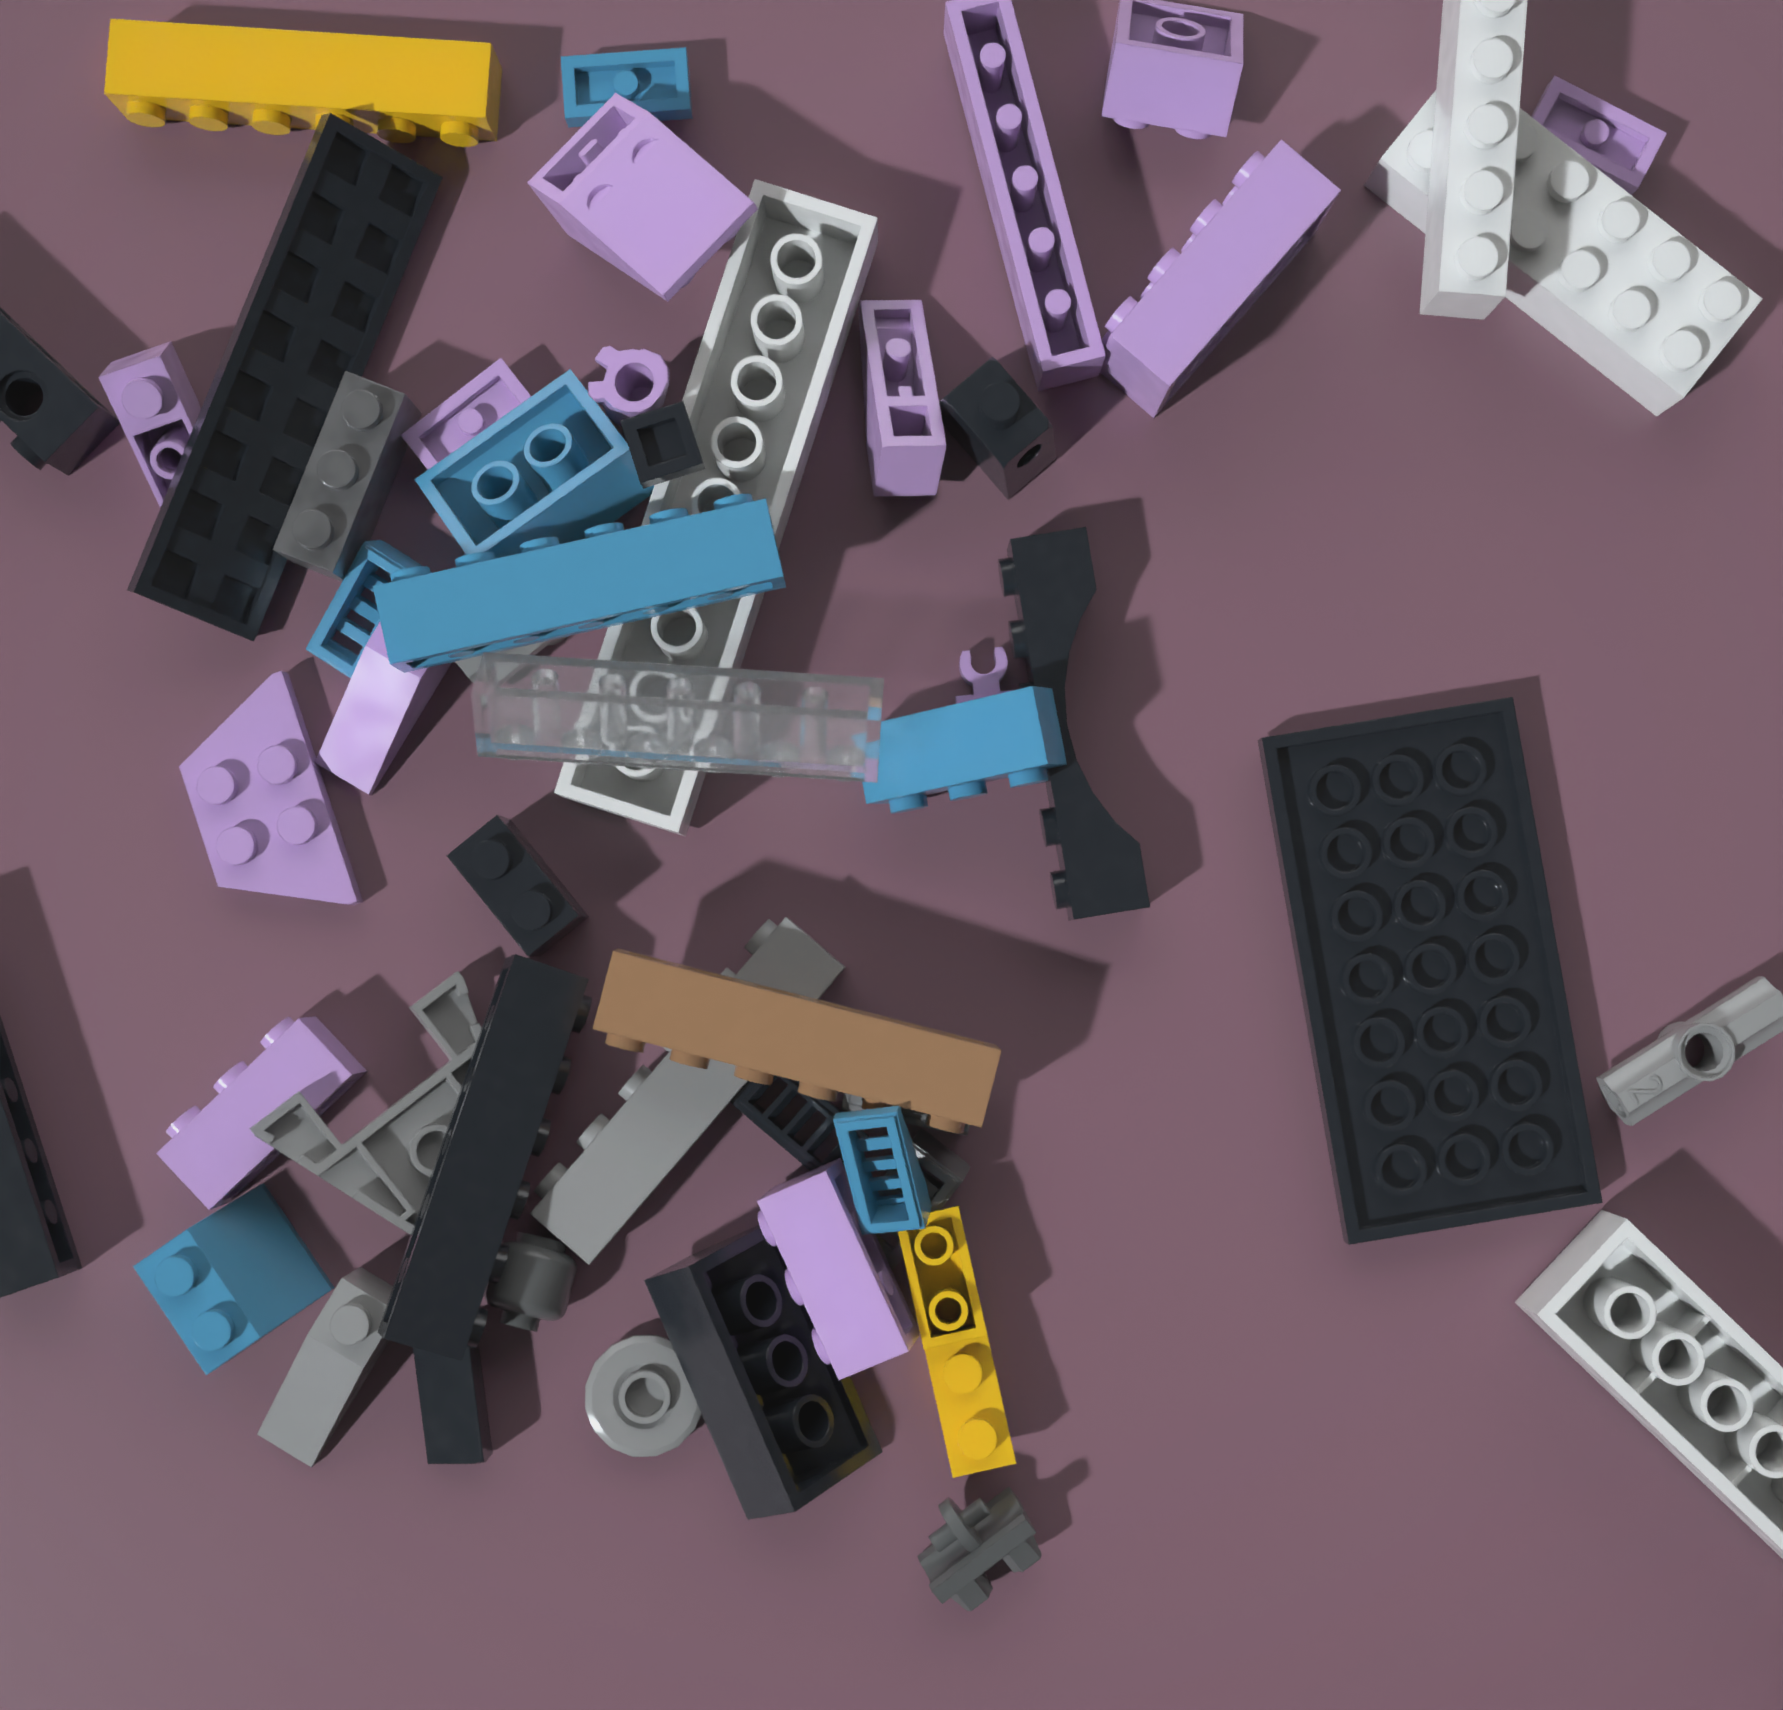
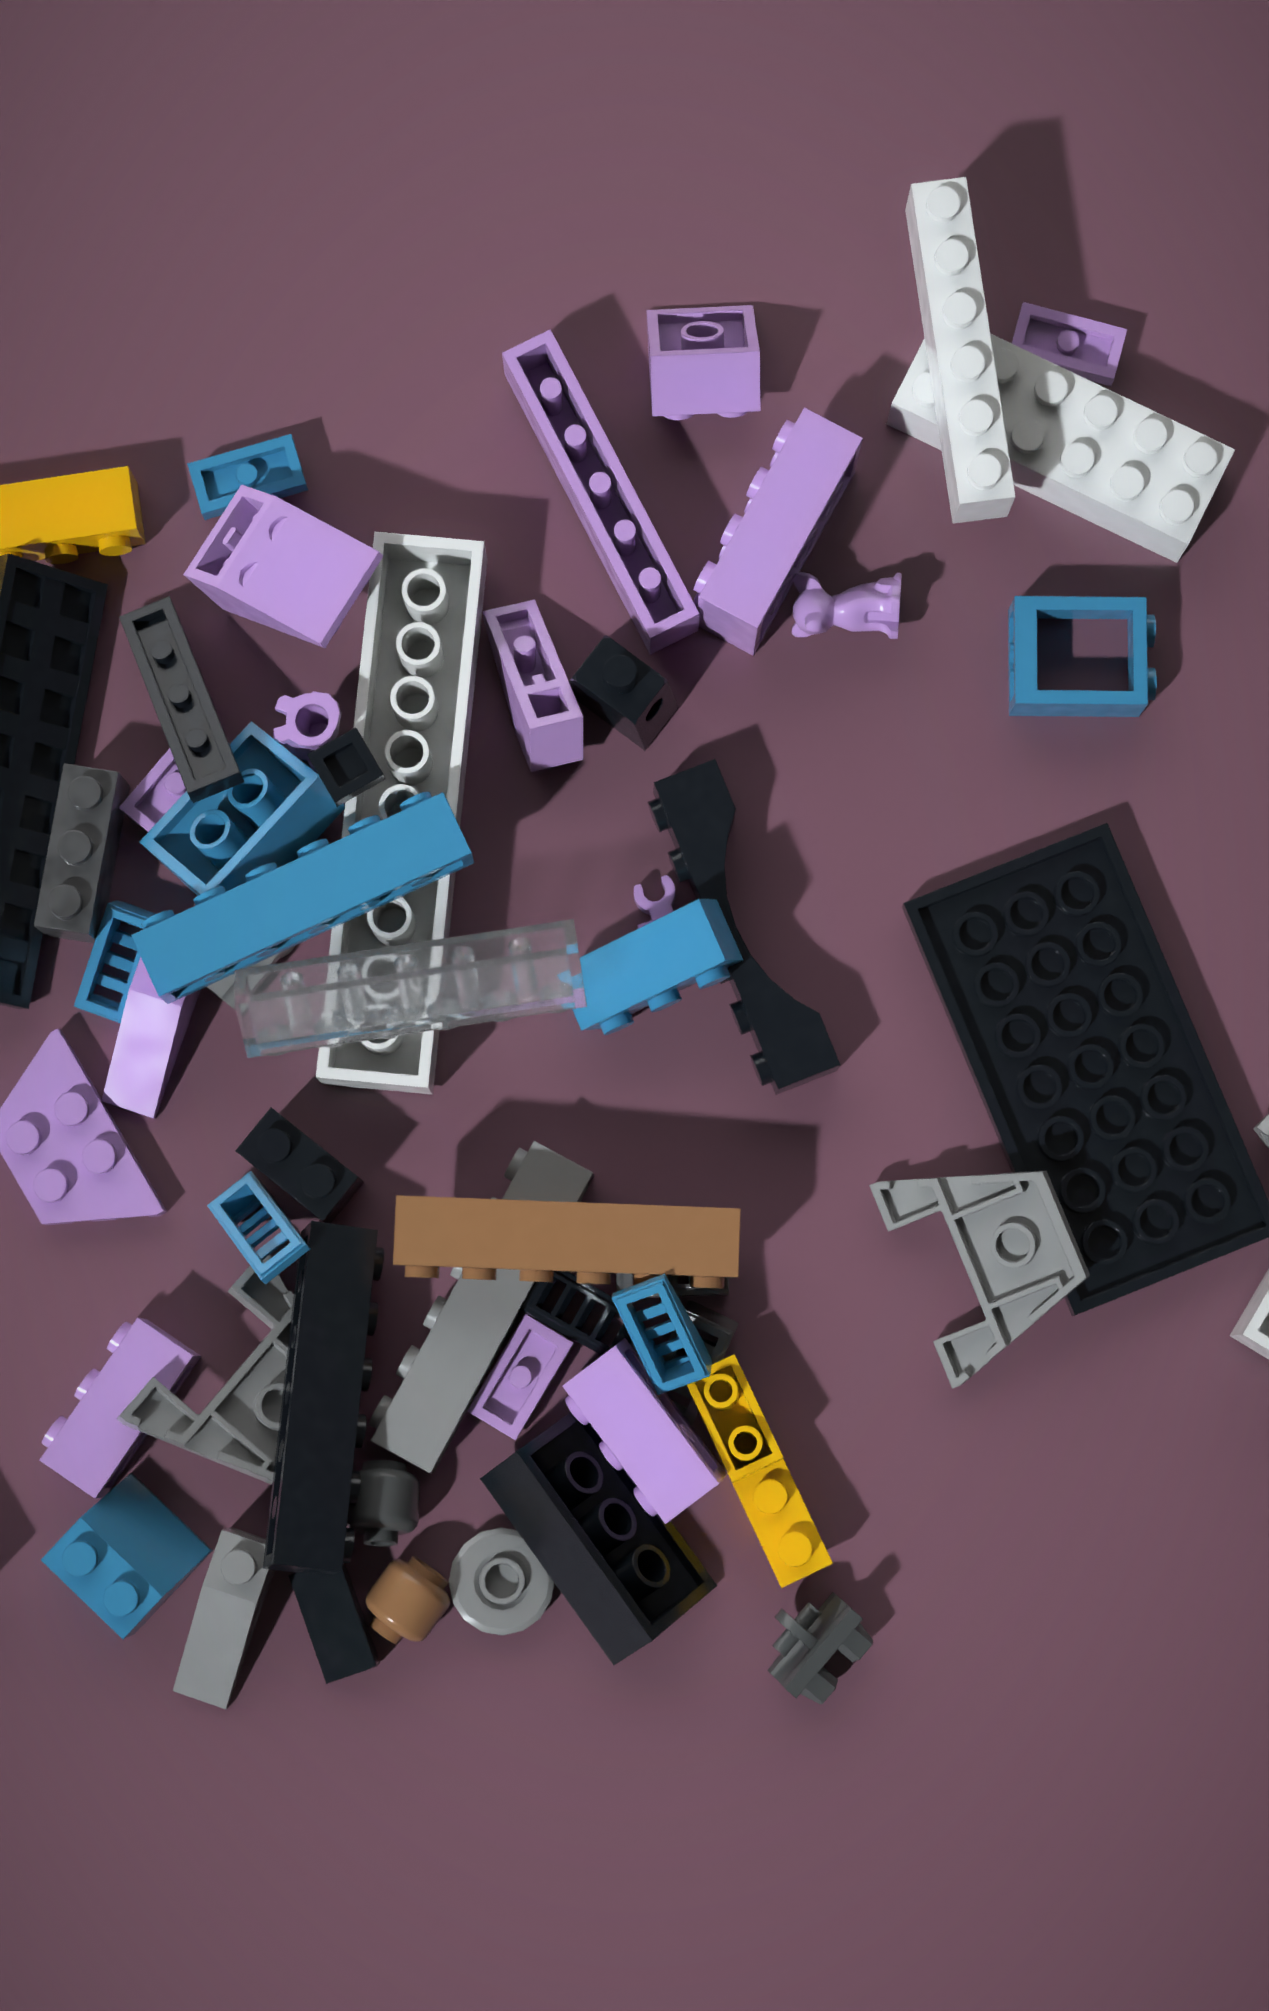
camera: 10 degrees left, 5 degrees down
none -> black plate [119,596,244,803]
none -> dark azure slope [207,1171,310,1285]
none -> medium nougat head [365,1556,450,1645]
none -> lavender plate [467,1314,574,1440]
none -> lavender animal [792,572,902,639]
none -> light grey wing [869,1171,1090,1389]
none -> dark azure window [1008,596,1157,717]

